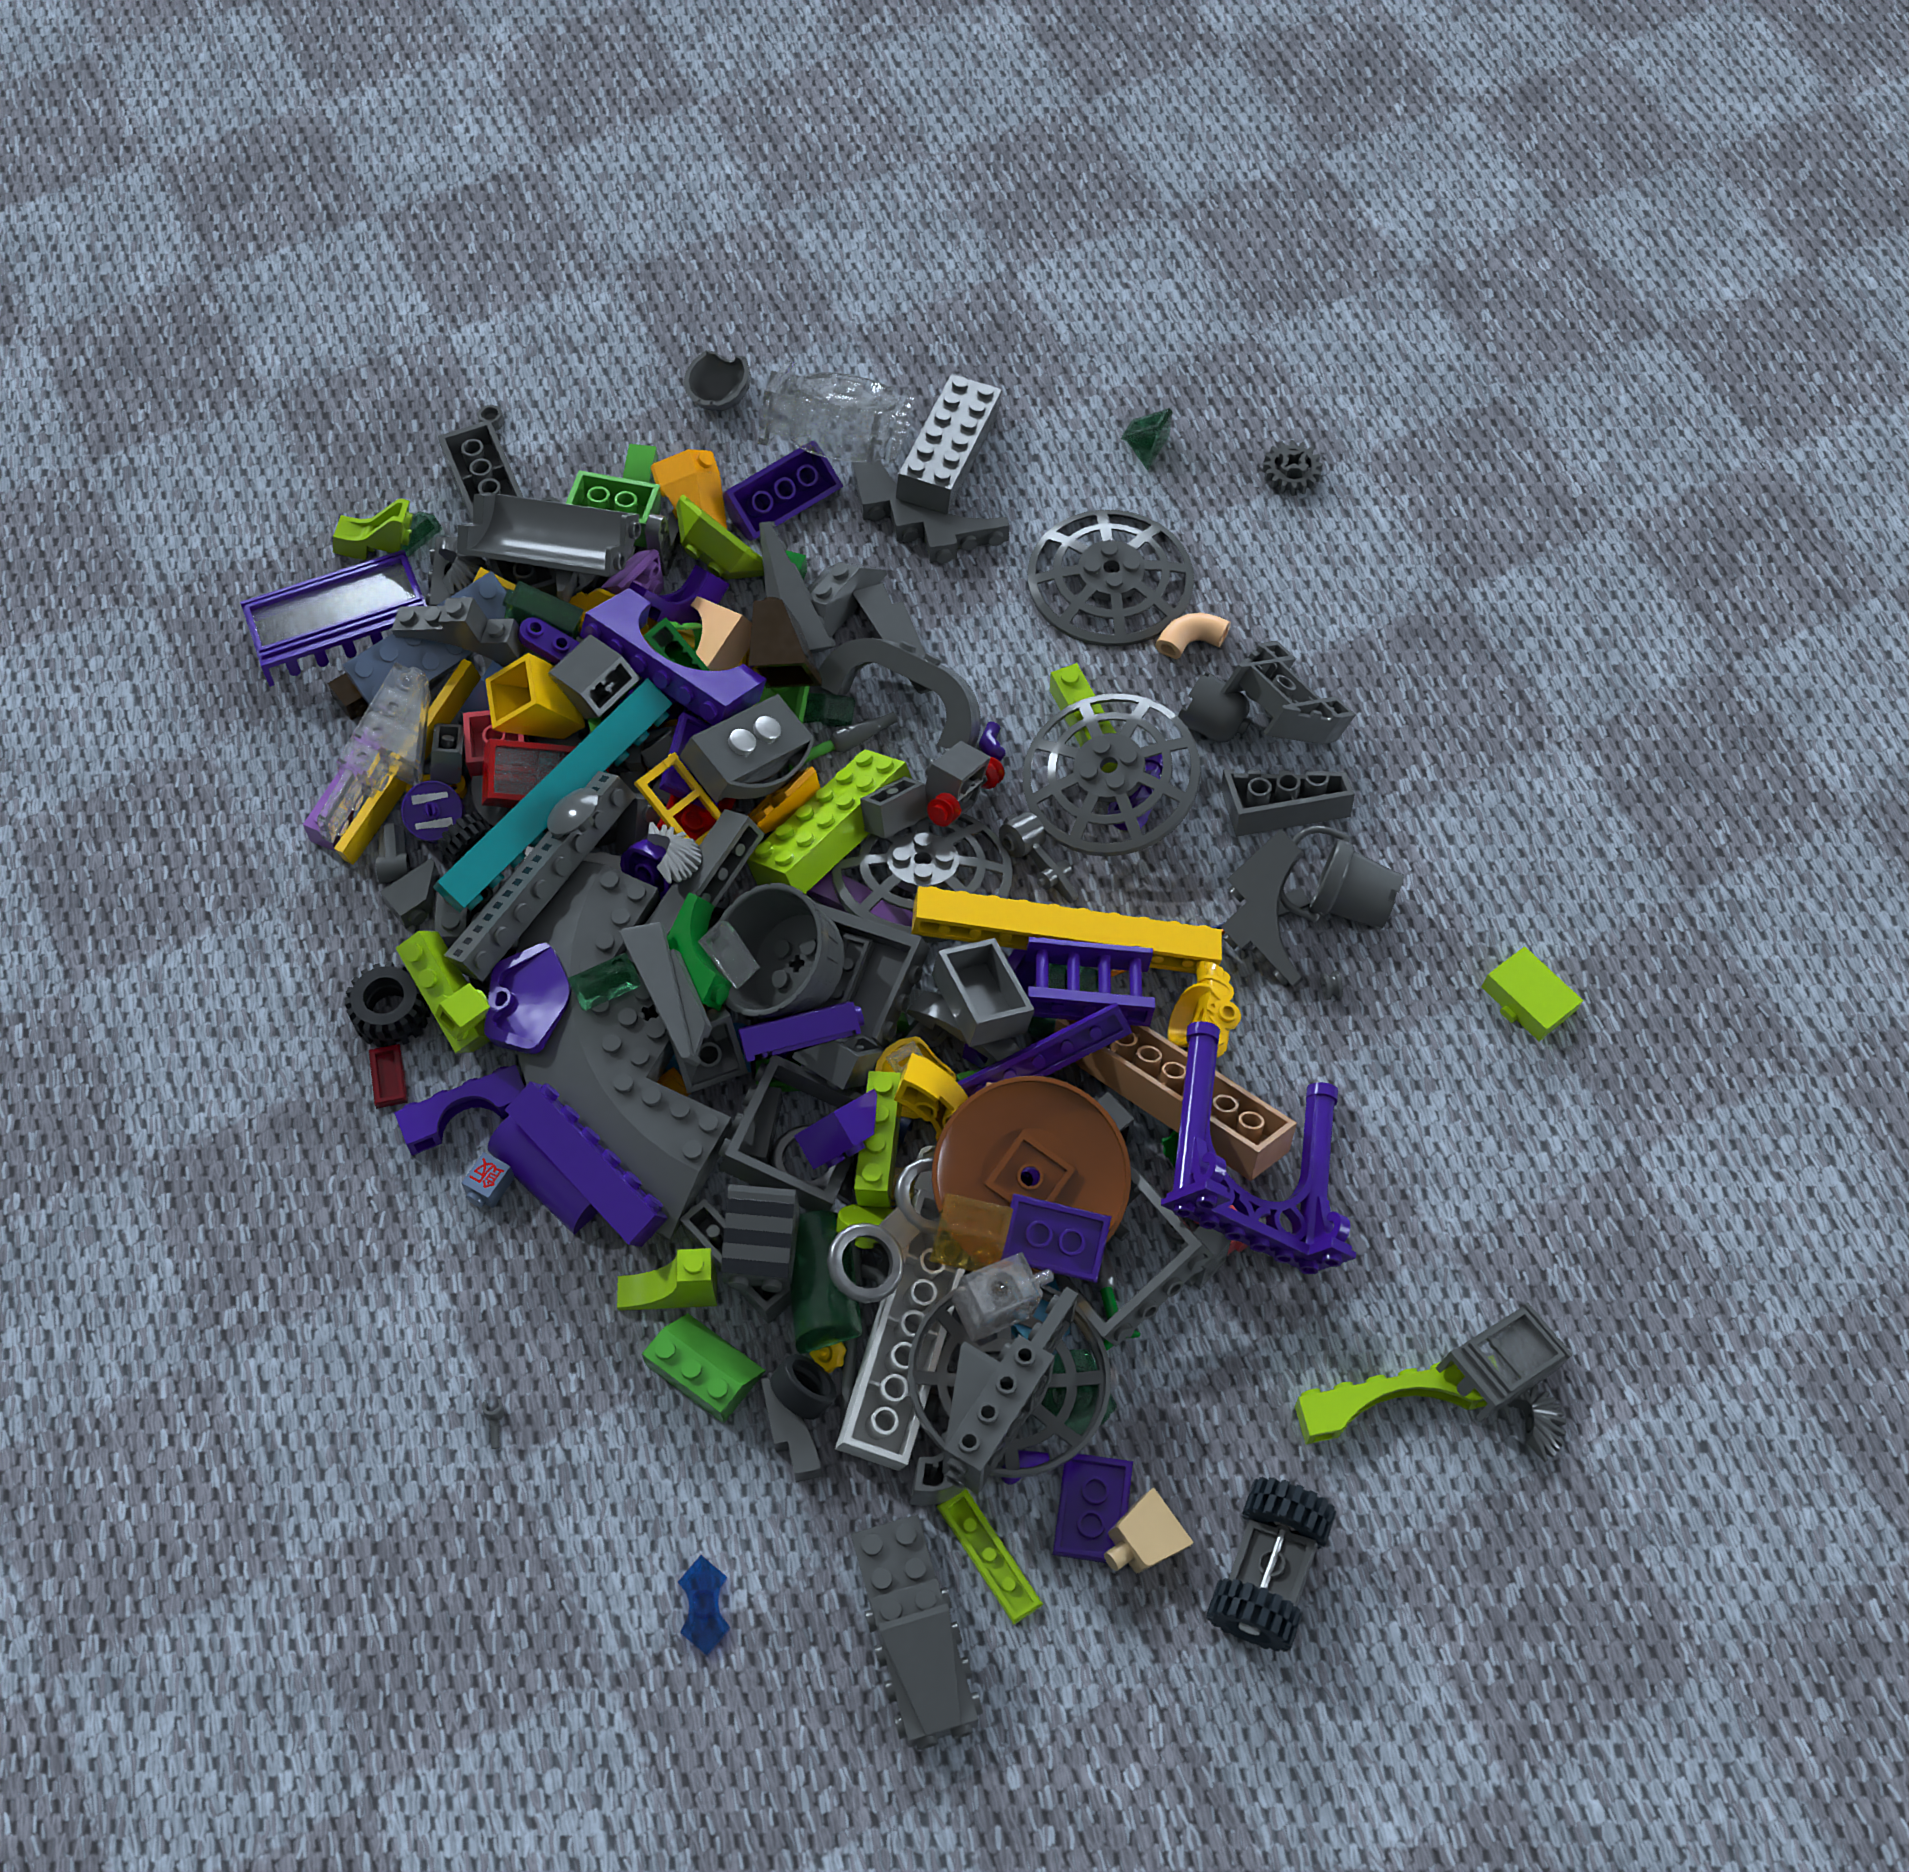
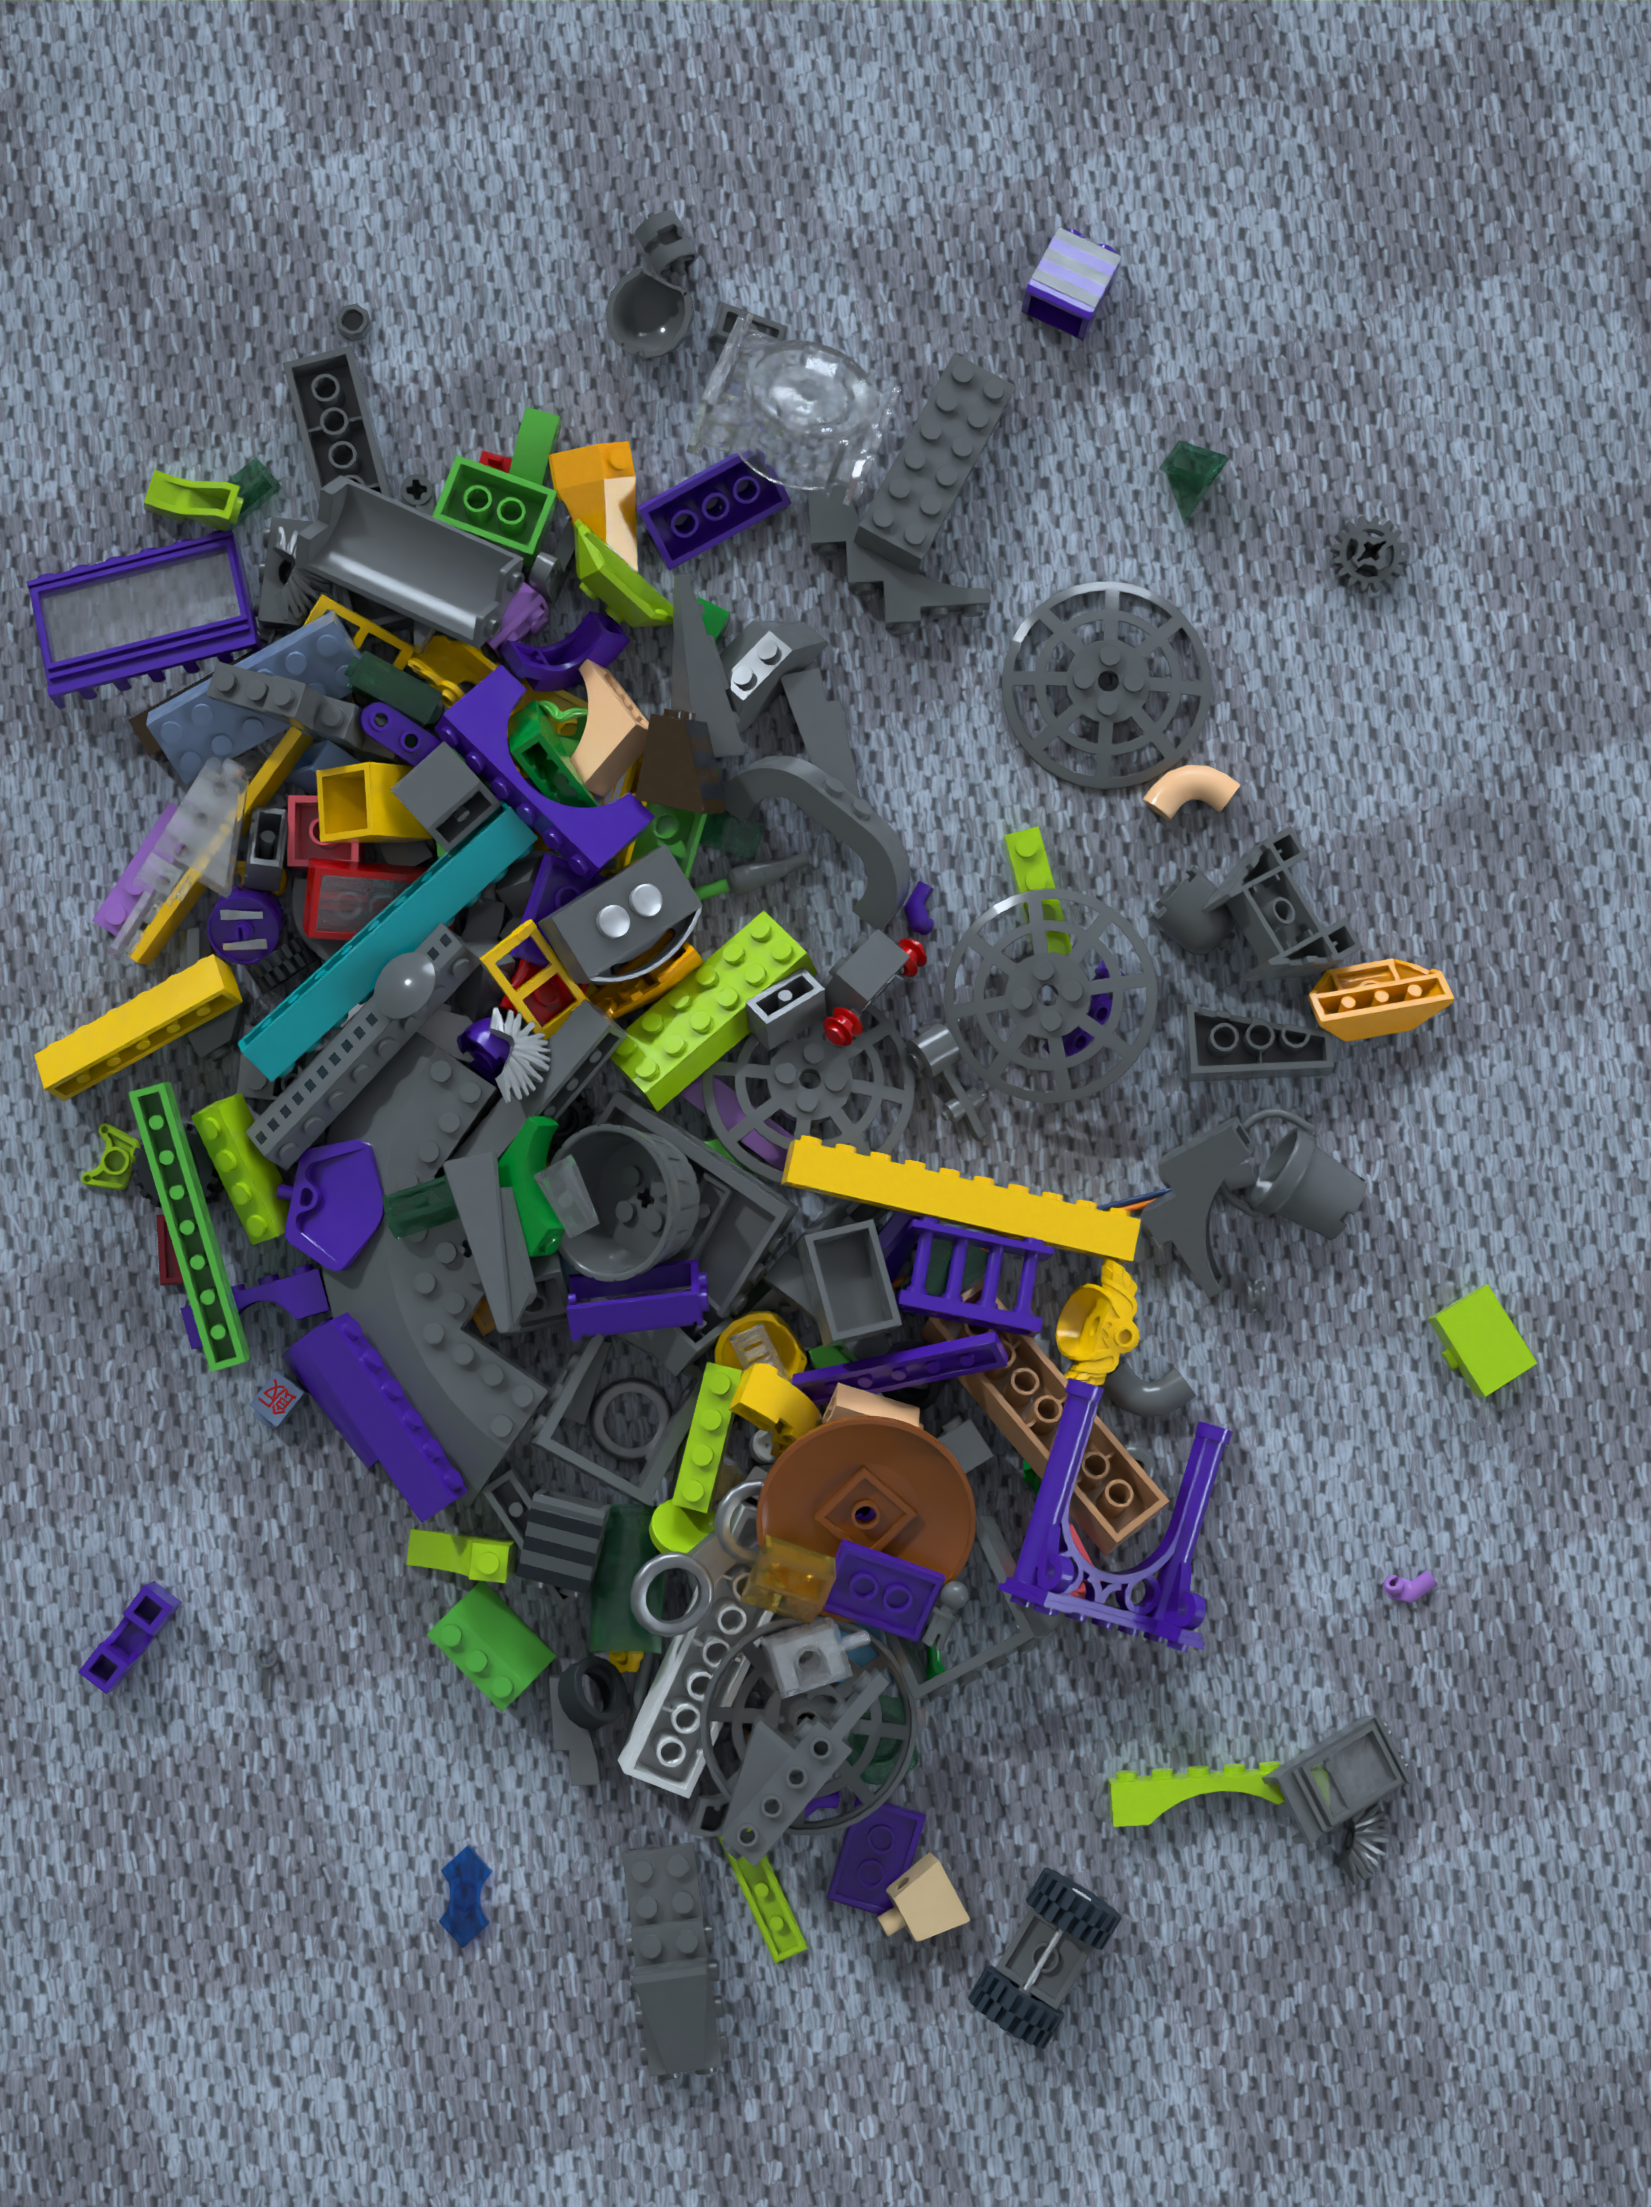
camera: 10 degrees right, 25 degrees up
lime brick [435,983,490,1039] -> none
dark purple slope [794,1089,877,1170] -> none
none -> yellow brick [34,954,243,1102]
none -> dark purple arch [78,1581,182,1694]
none -> lime piece [81,1123,141,1190]
none -> bright green brick [128,1082,251,1372]
none -> dark grey wheel [635,210,698,278]
none -> dark grey pin [922,1581,969,1650]
none -> dark purple slope [1021,227,1122,341]
none -> dark grey cylinder [1099,1361,1196,1417]
none -> light orange wedge [1307,958,1454,1042]
none -> medium lavender arm [1383,1570,1437,1603]

